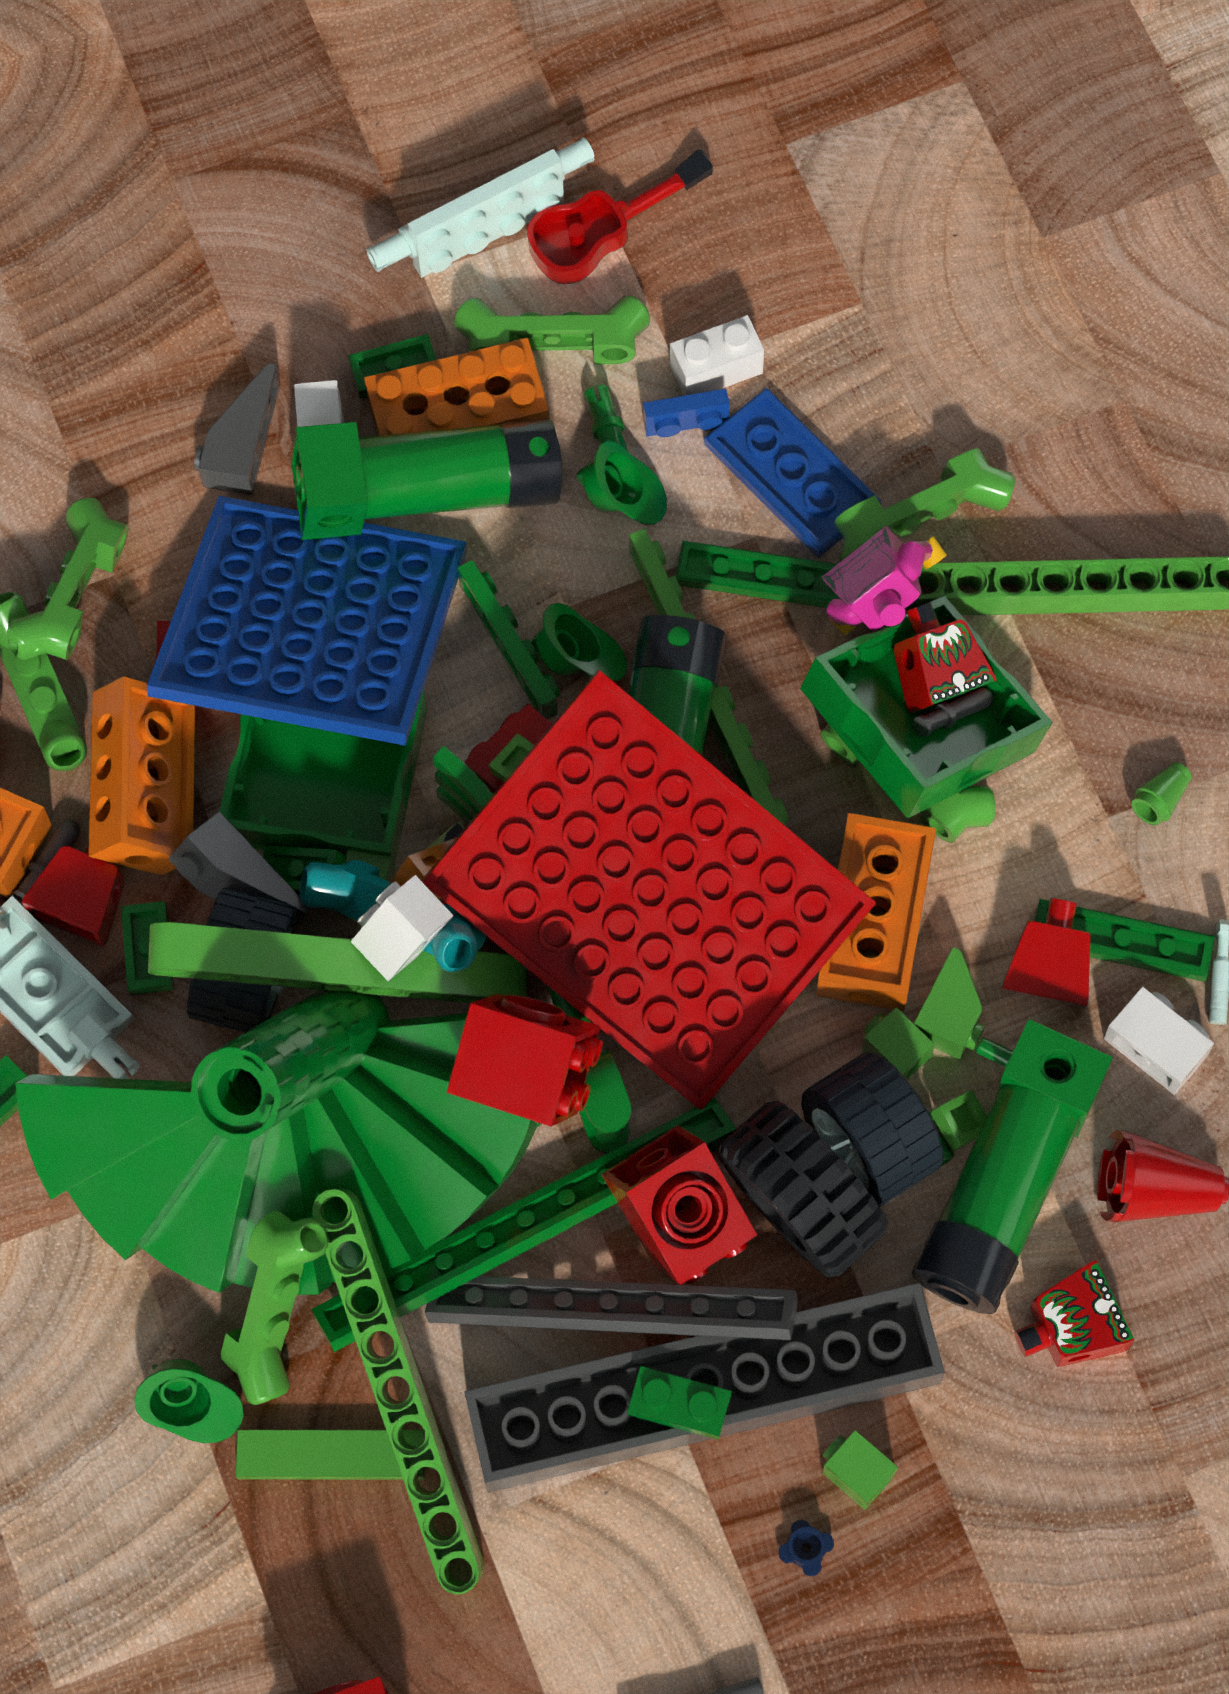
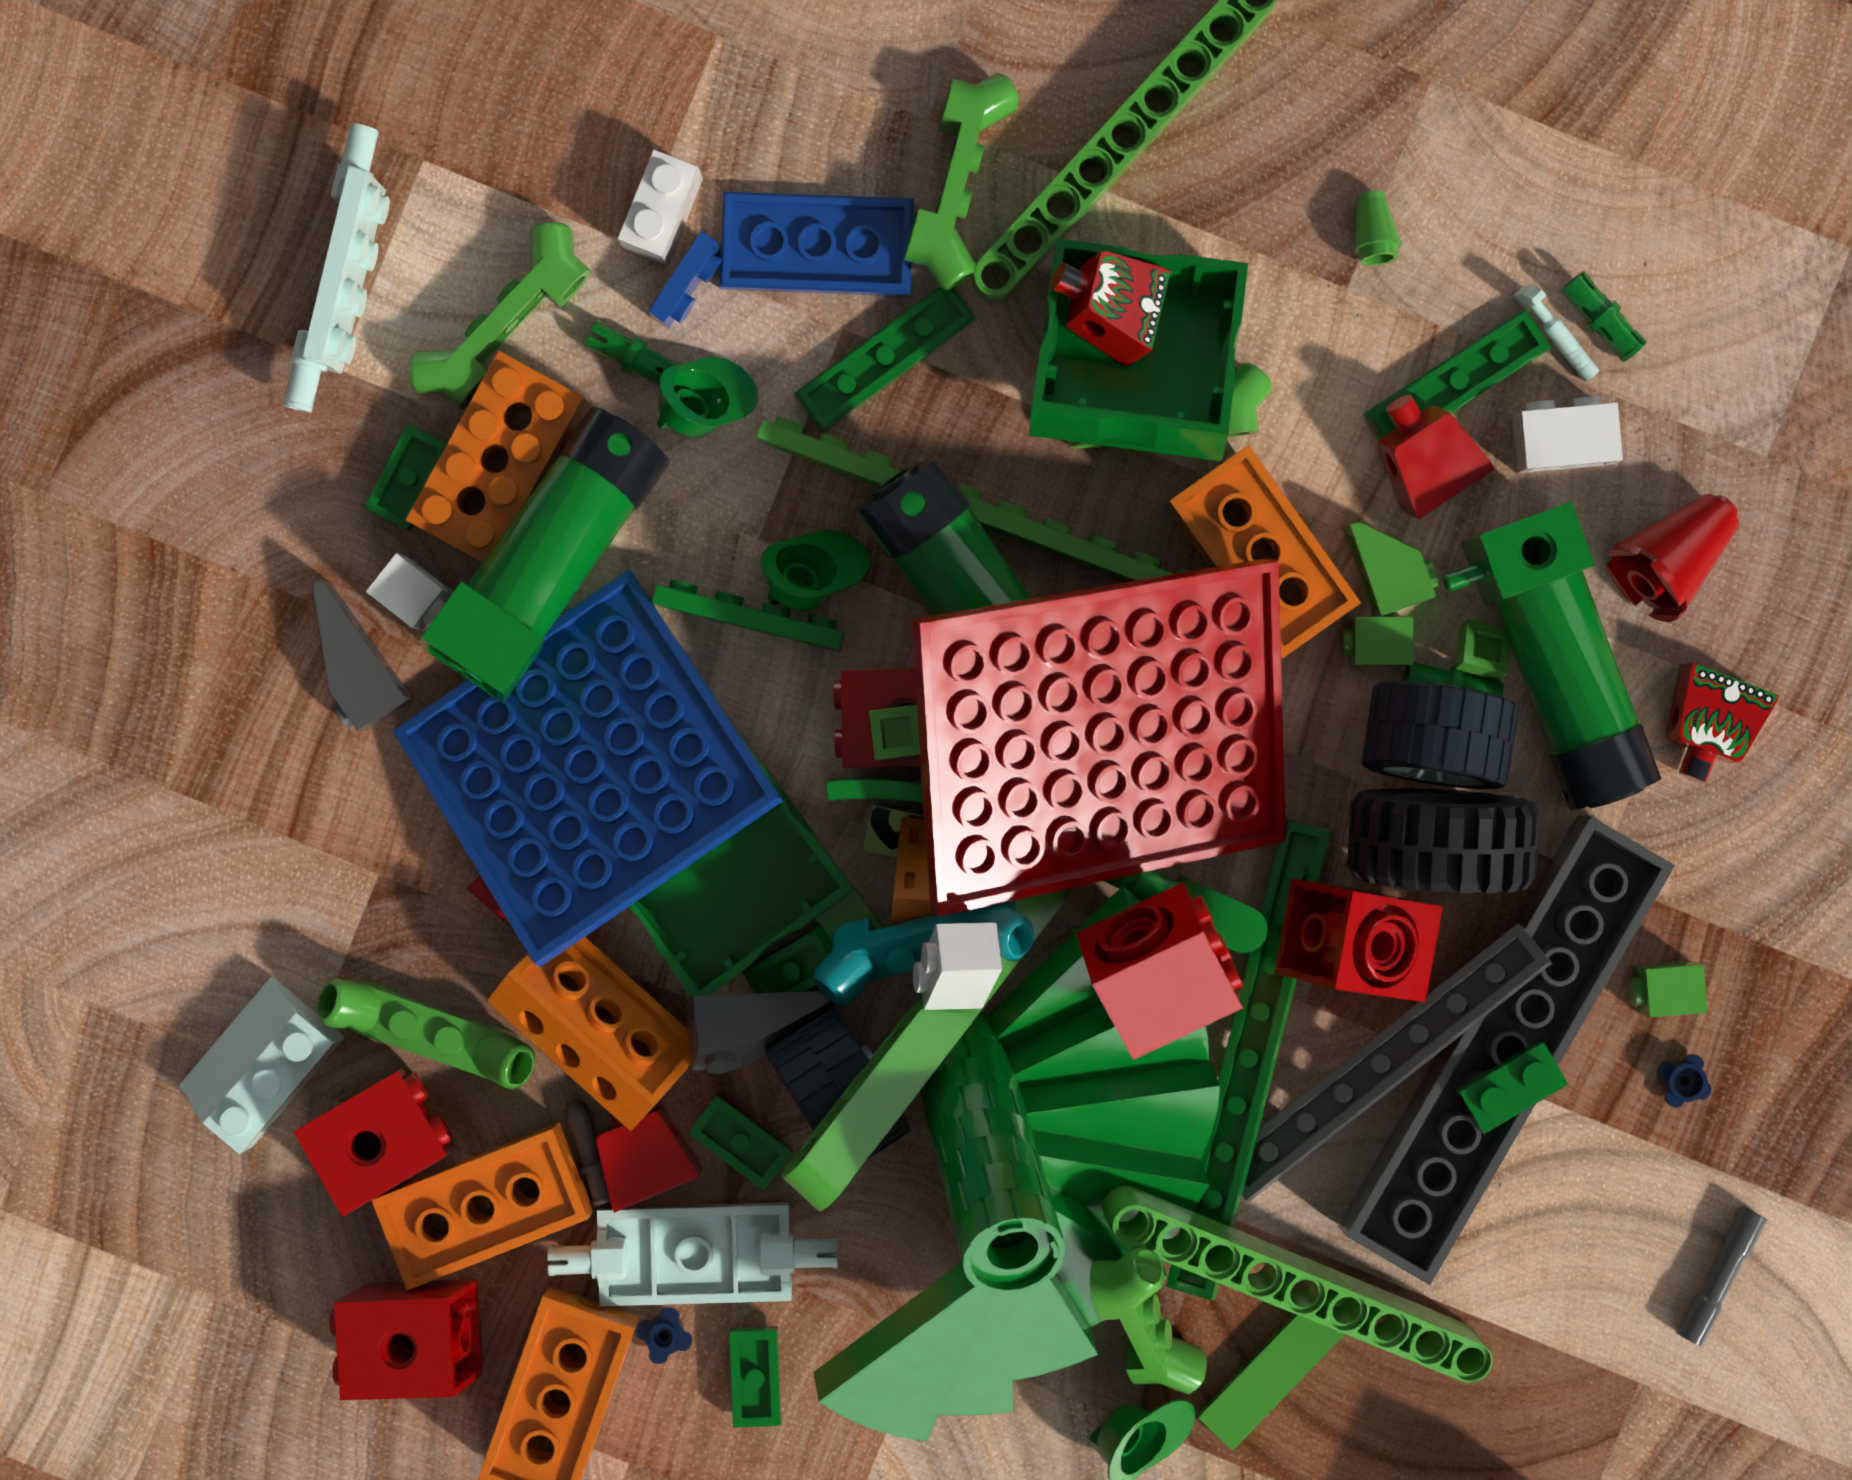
camera: 50 degrees left, 20 degrees up
bright green plate [7,498,129,660] -> none
red piece [527,150,713,284] -> none
dark pink torso [822,526,946,636] -> none
dark grey piece [913,687,993,737] -> none

